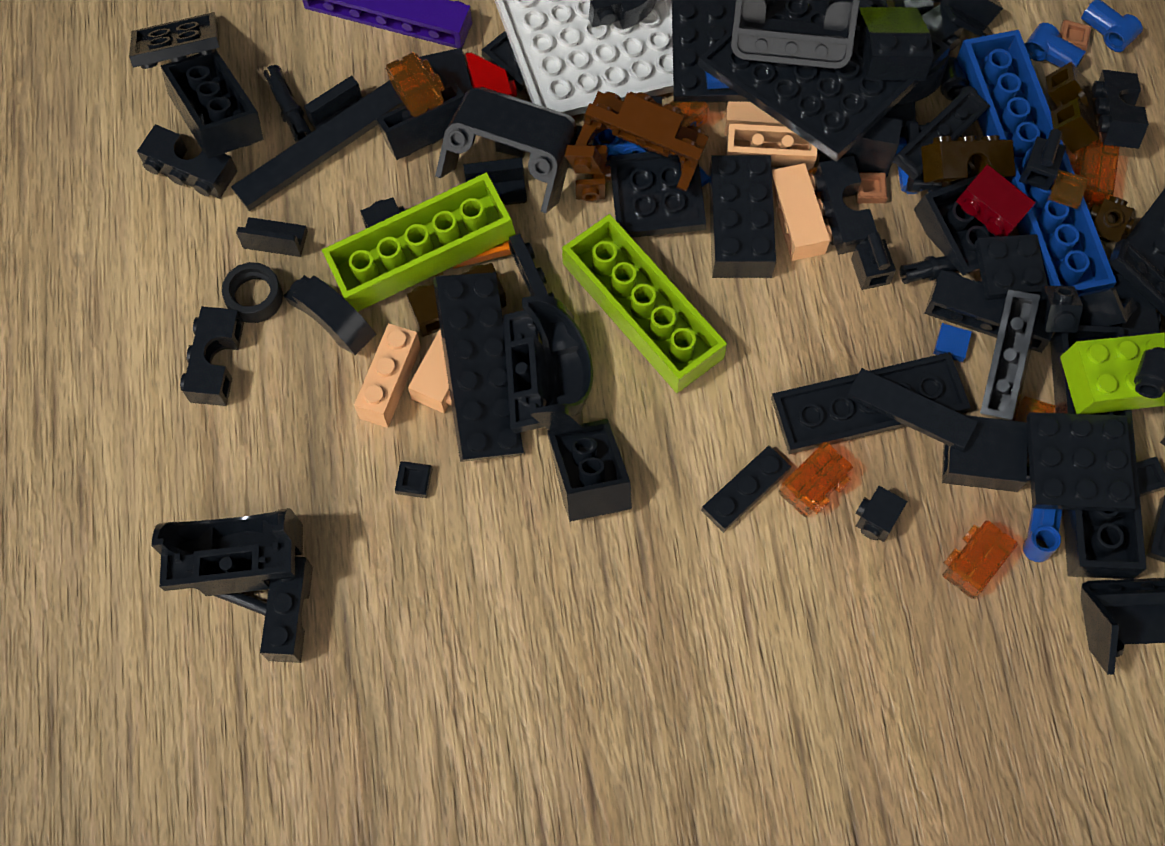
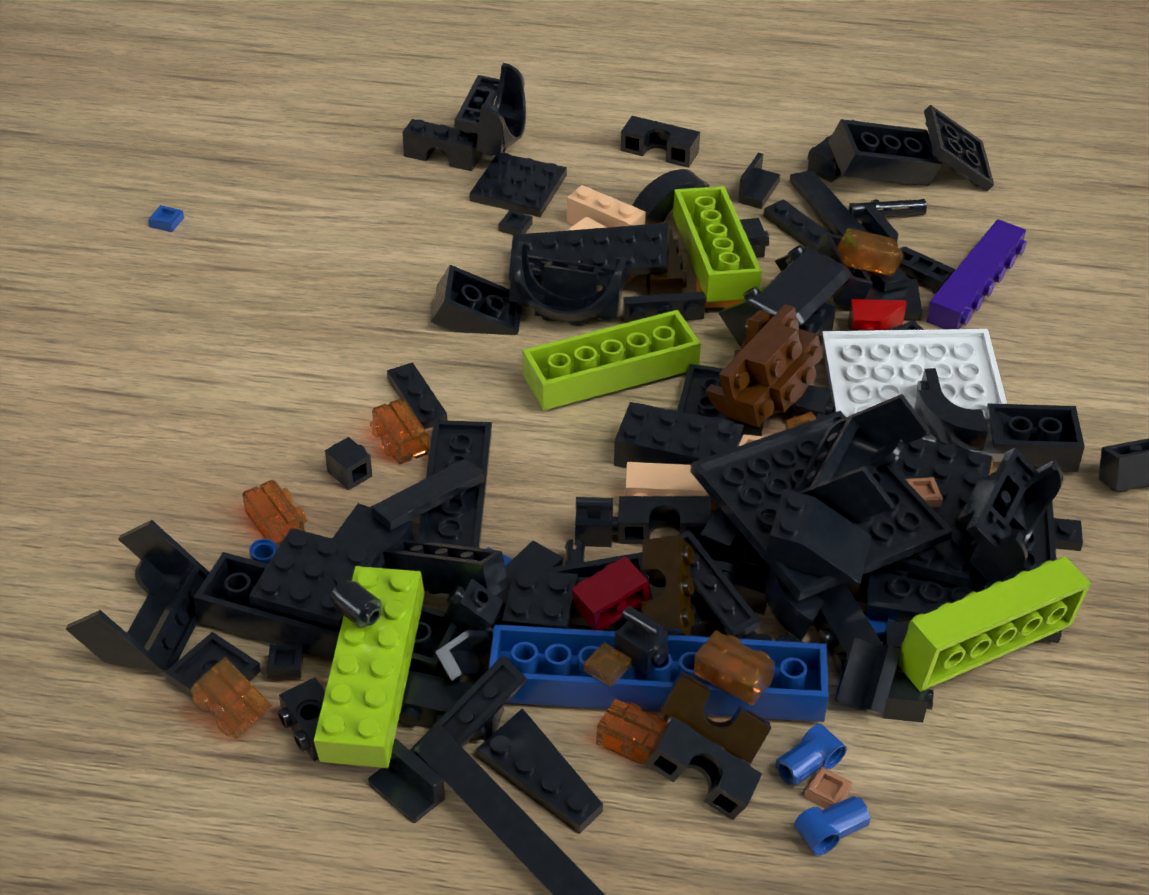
camera: 105 degrees right, 25 degrees down
black tyre [221,262,283,323] -> none
dark brown brick [1089,196,1135,245] -> none
none -> black plate [470,153,567,218]
none -> clear orange brick [694,631,775,706]
none -> black plate [764,199,829,250]
none -> black plate [891,246,955,293]

